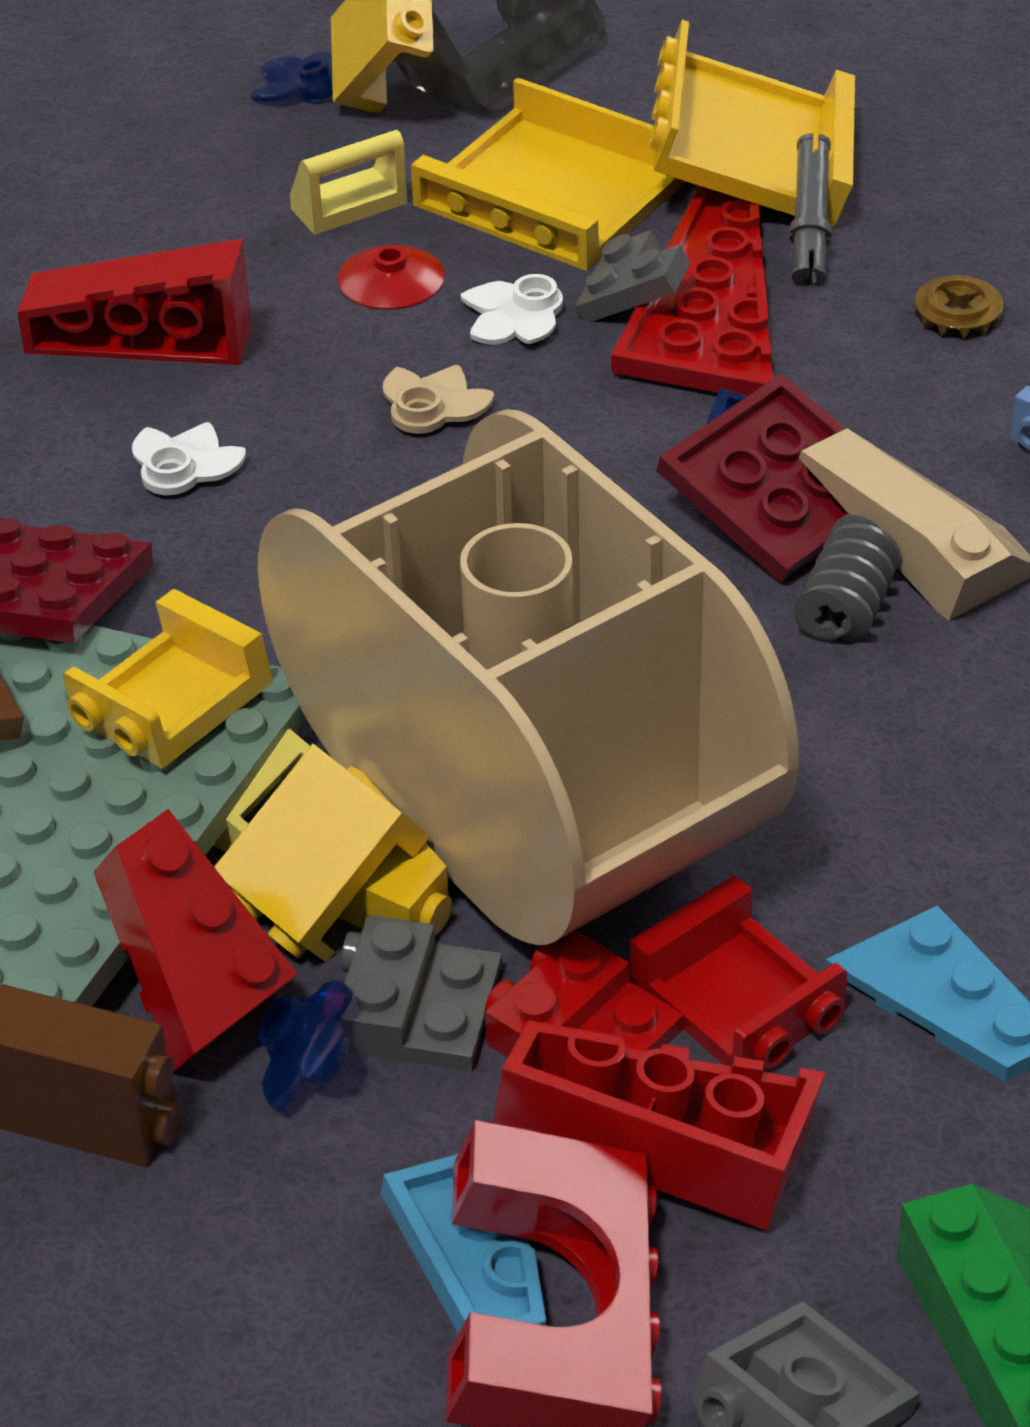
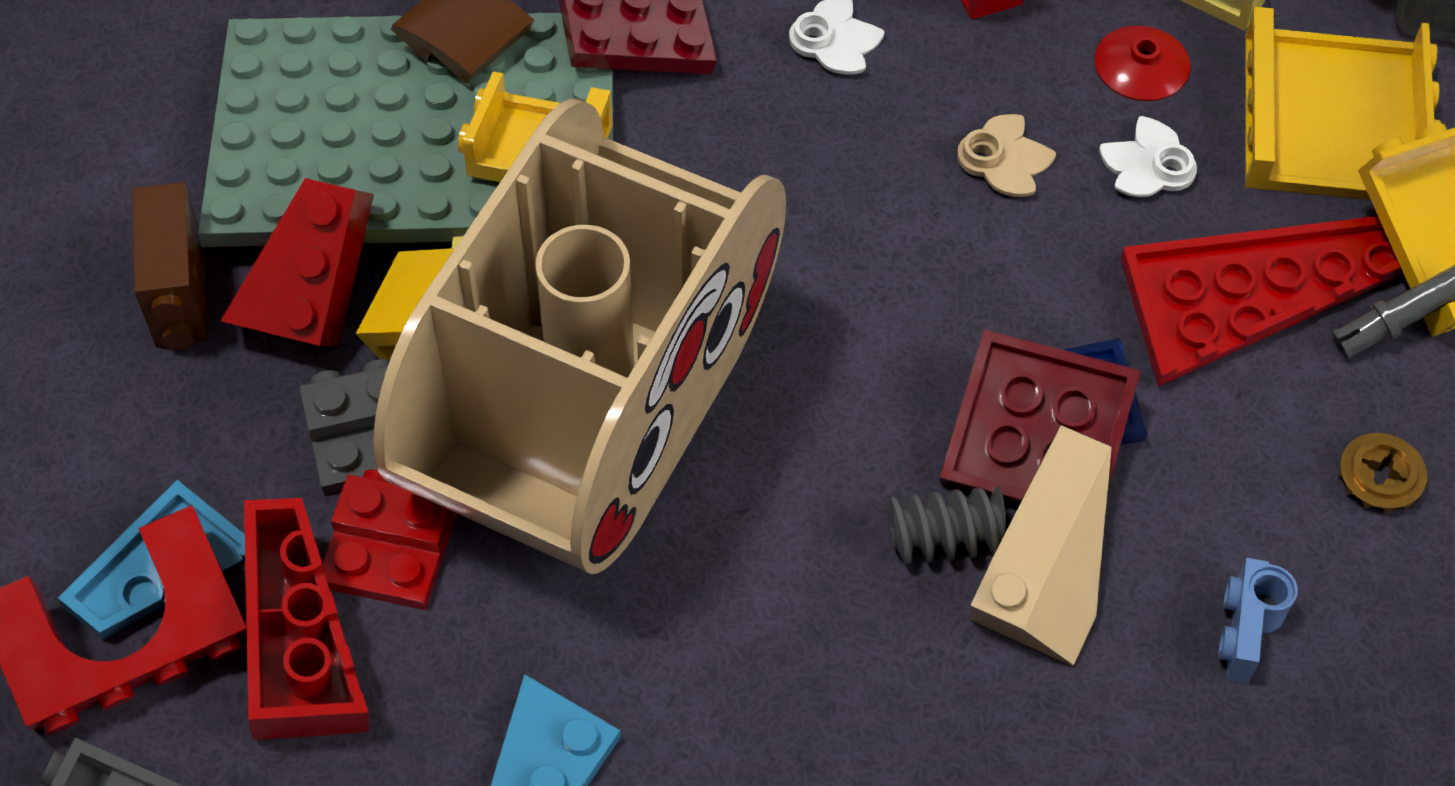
camera: 60 degrees right, 15 degrees up
clear blue plate [258,980,354,1111] -> none
dark grey plate [574,230,691,322] -> none
red panel [630,875,848,1070] -> none

